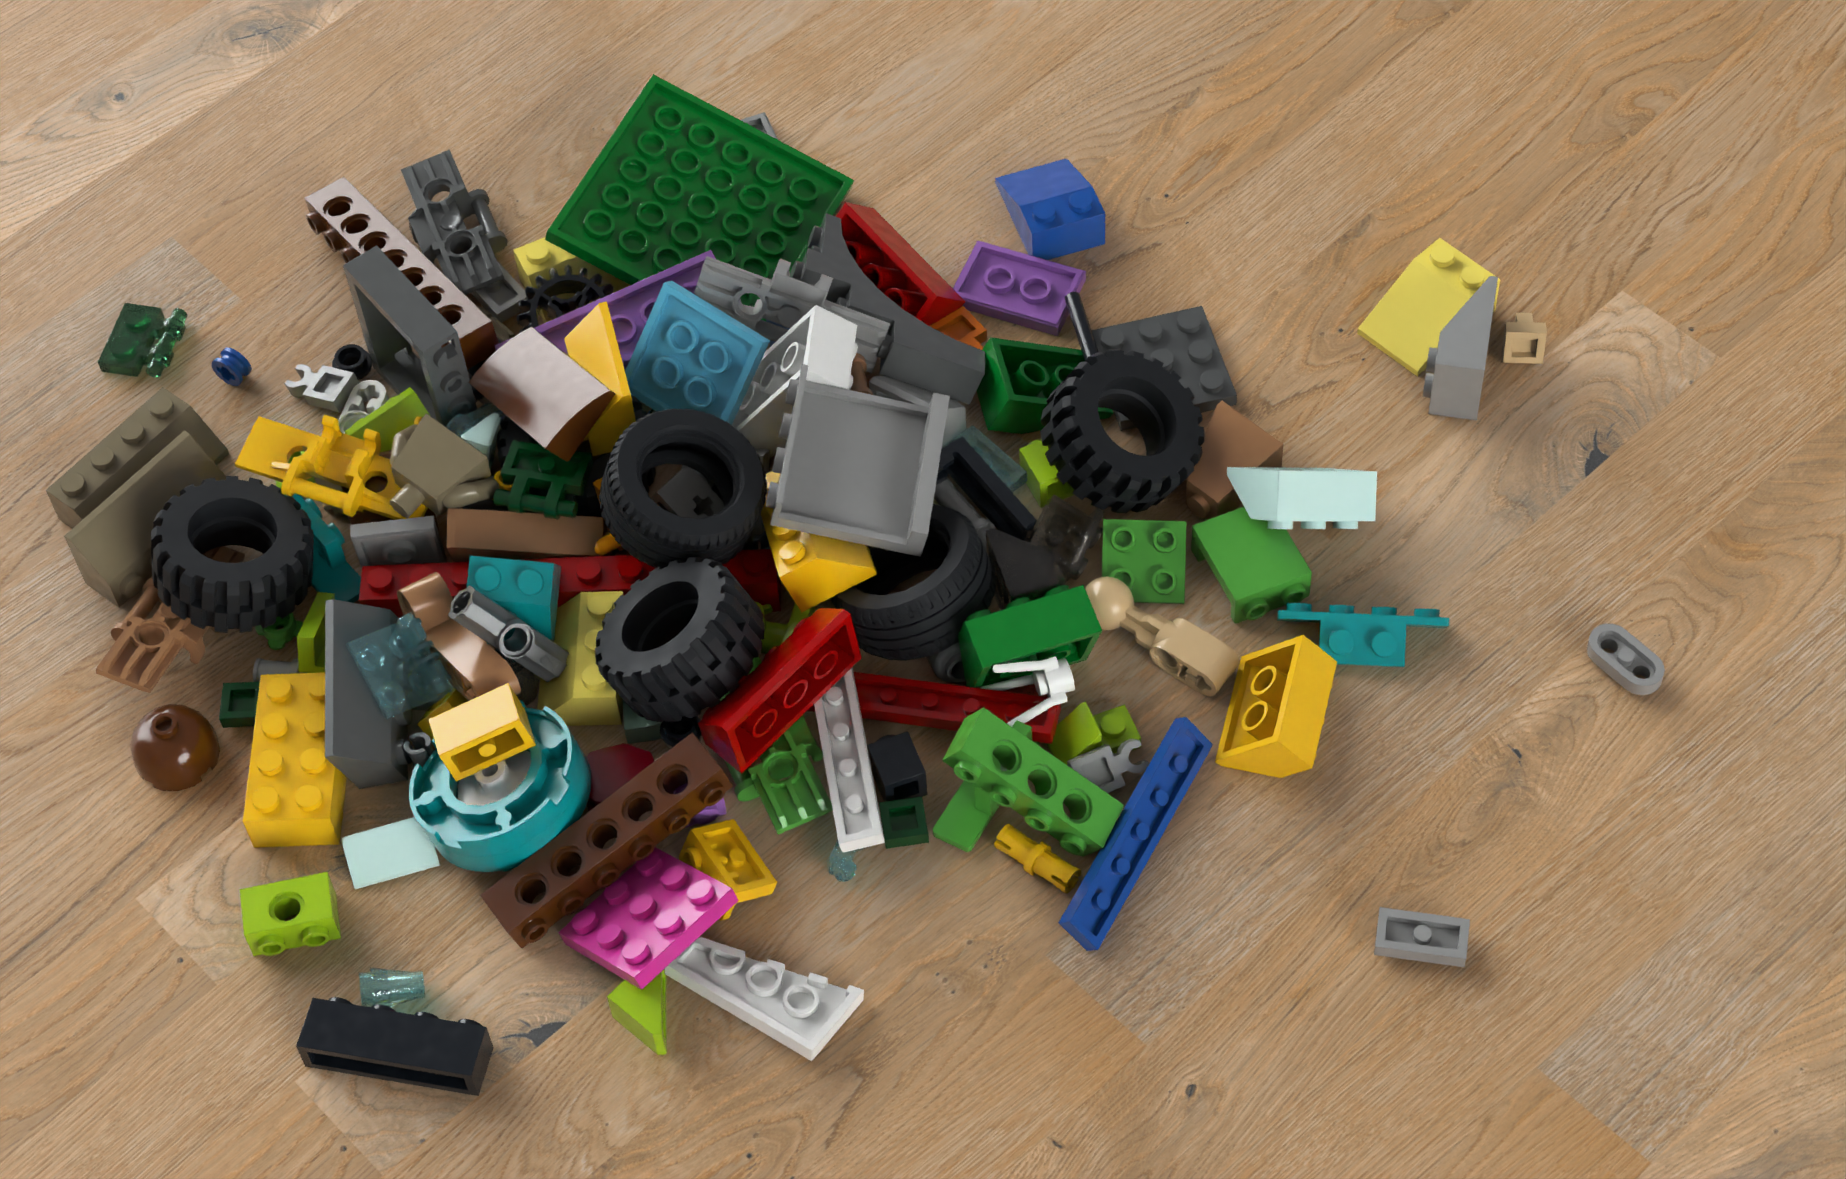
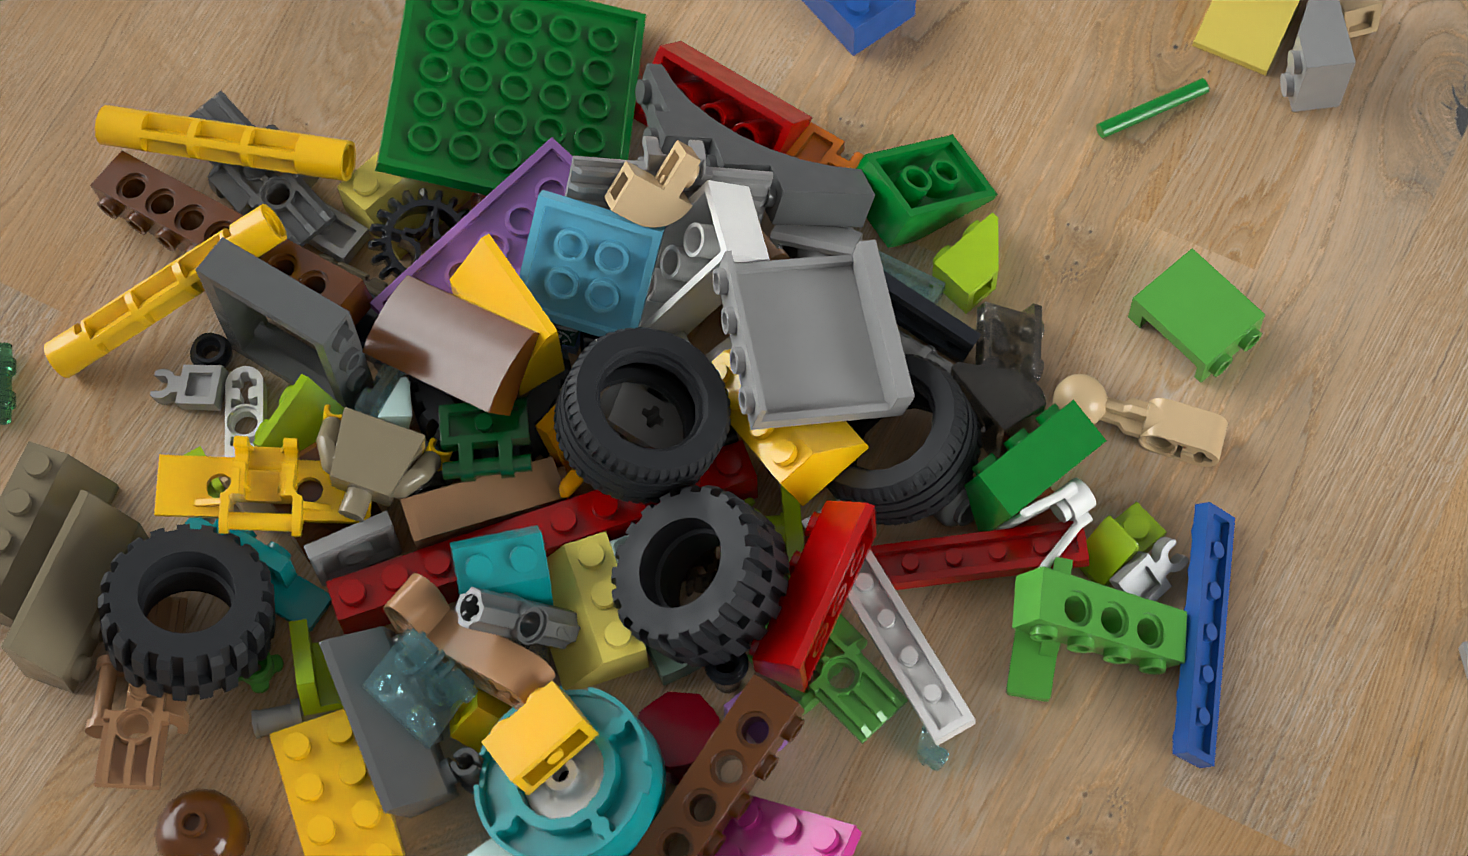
camera: 20 degrees left, 10 degrees up
blue bush [211,347,252,386] -> none
dark green plate [219,681,260,728] -> none
yellow bracket [679,819,778,921] -> none
black brick [867,731,928,802] -> none
dark green plate [879,796,929,849] -> none
medium lavender tile [953,241,1086,336] -> none
yellow pin [994,823,1081,894] -> none
black tyre [1040,349,1205,514] -> none
black bar [1065,292,1099,360] -> none
dark grey plate [1092,306,1237,431] -> none
bright green hinge [1102,519,1187,604] -> none
medium nougat slope [1186,400,1284,520] -> none
yellow slope [1215,634,1337,778] -> none
light aqua slope [1227,467,1377,529] -> none
teal bracket [1277,603,1449,667] -> none
none -> yellow piece [44,204,287,378]
none -> yellow piece [95,105,356,182]
none -> tan brick [604,140,701,228]
none -> green bar [1096,78,1209,139]

